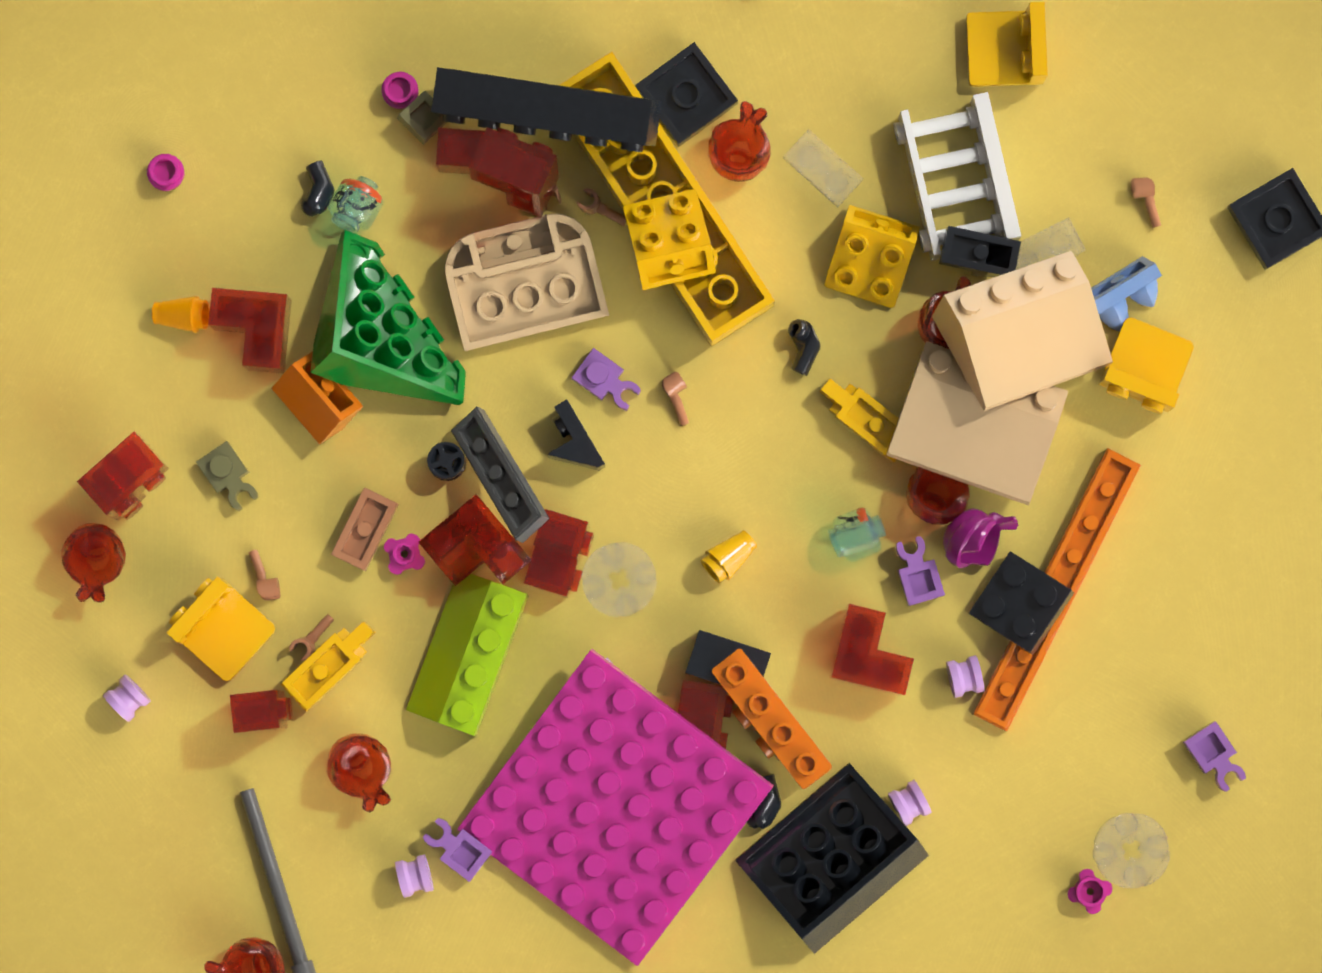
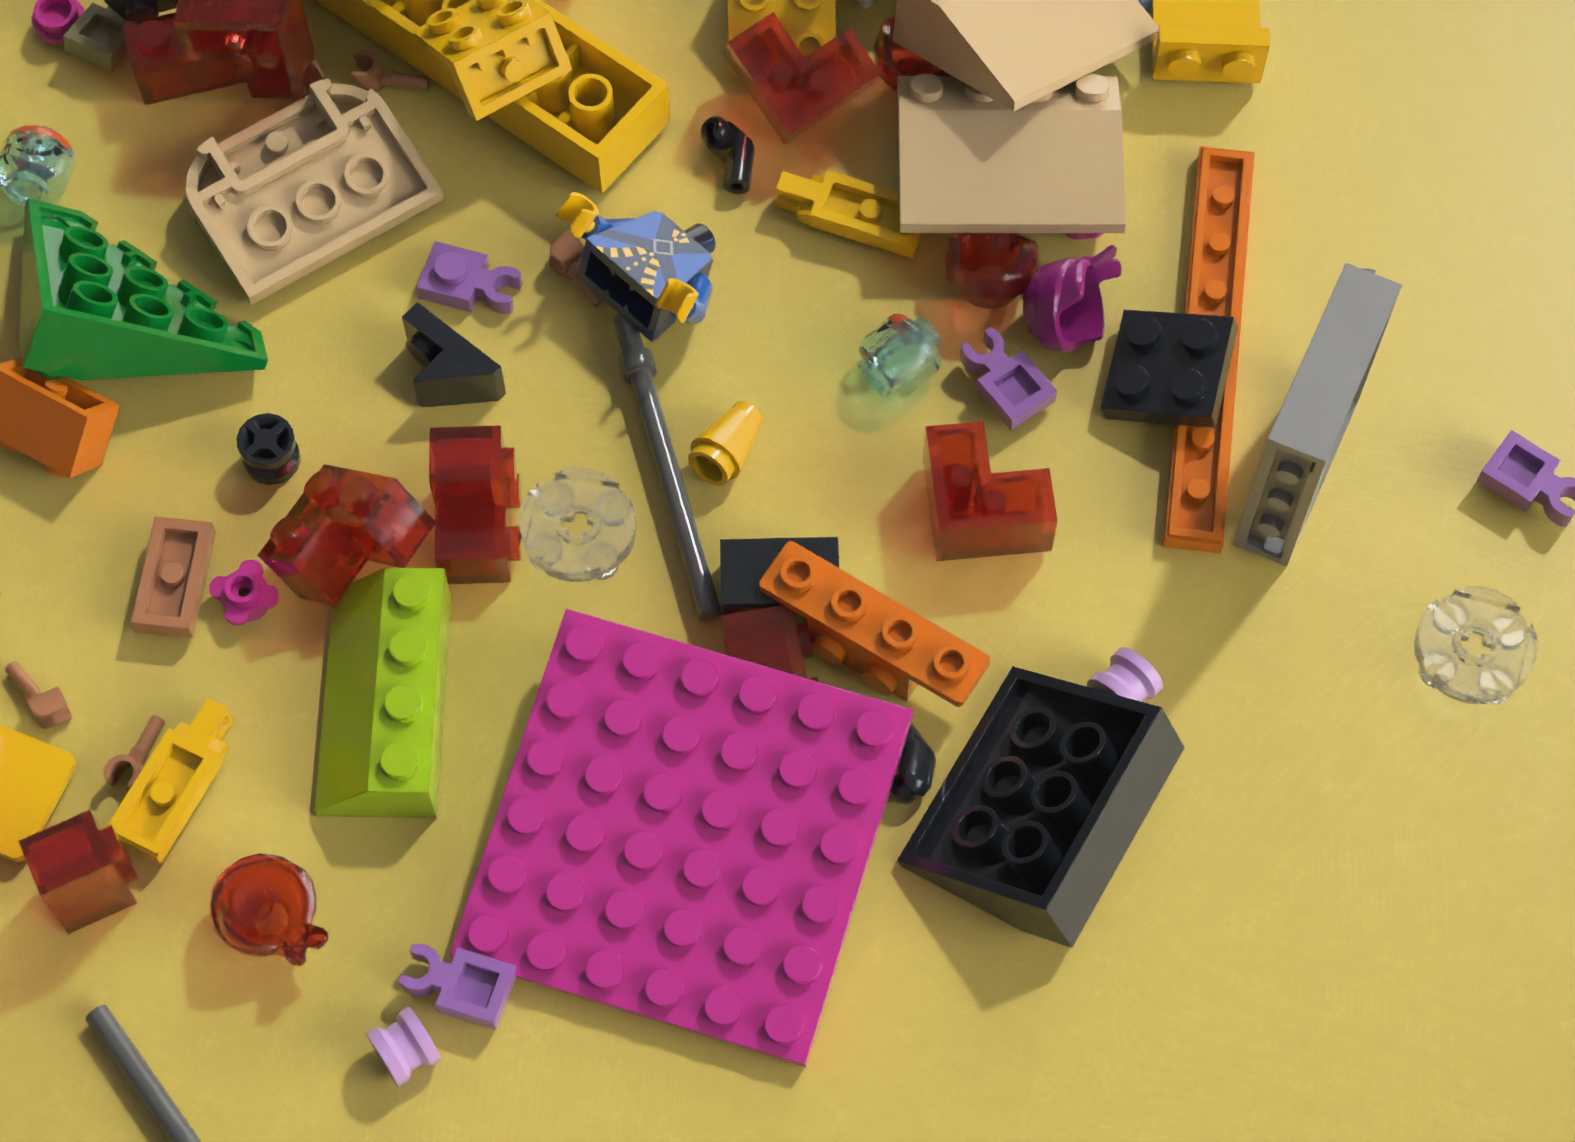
camera: 20 degrees left, 20 degrees down
dark grey tile [451,406,550,543] -> none
lavender wheel [946,655,984,698] -> none
dark pink plate [1067,869,1113,914] -> none
none -> torso [556,192,716,342]
none -> dark grey bar [613,314,722,621]
none -> clear red brick [723,12,881,145]
none -> light grey window [1233,263,1402,566]

